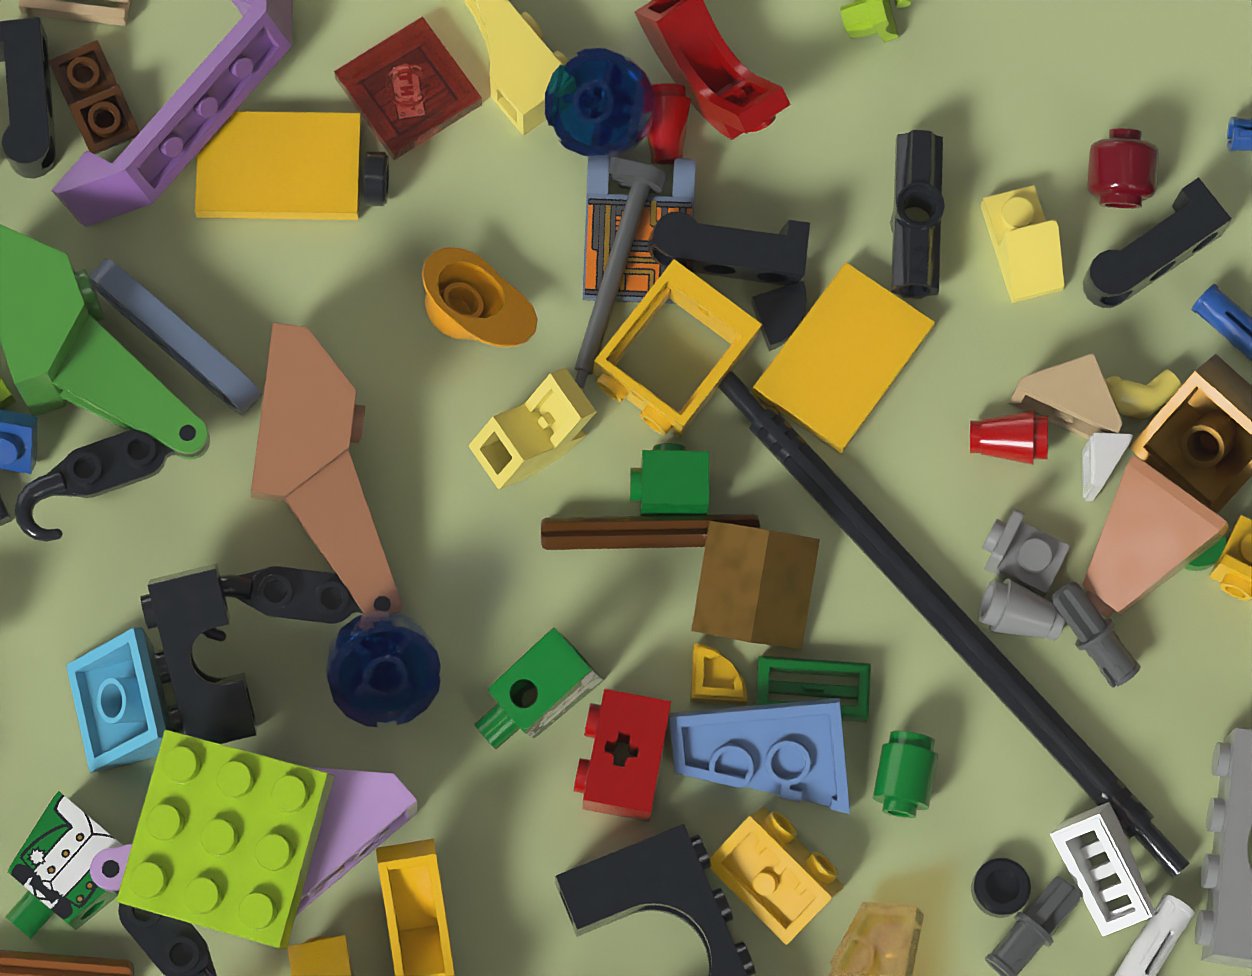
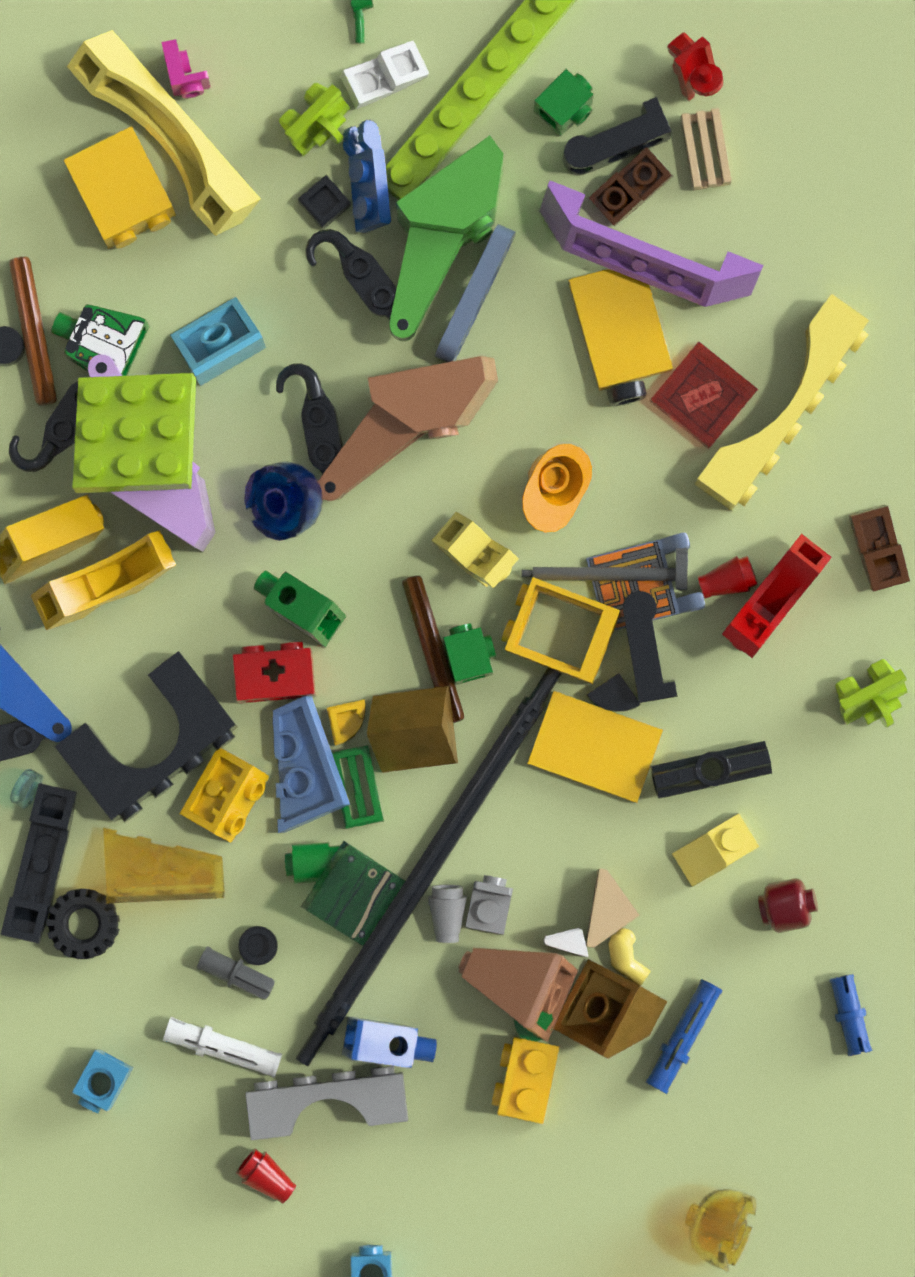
camera: 80 degrees right, 10 degrees up
black arch [140,563,258,744] -> none
clear blue cylinder [545,48,656,158] -> none
red cone [970,410,1048,465] -> none
white slope [1050,802,1155,936] -> none
dark grey axle [1052,581,1141,688] -> none
black leg [1083,177,1232,308] -> none
none -> clear green tile [301,840,405,946]
none -> torso [342,1016,437,1068]

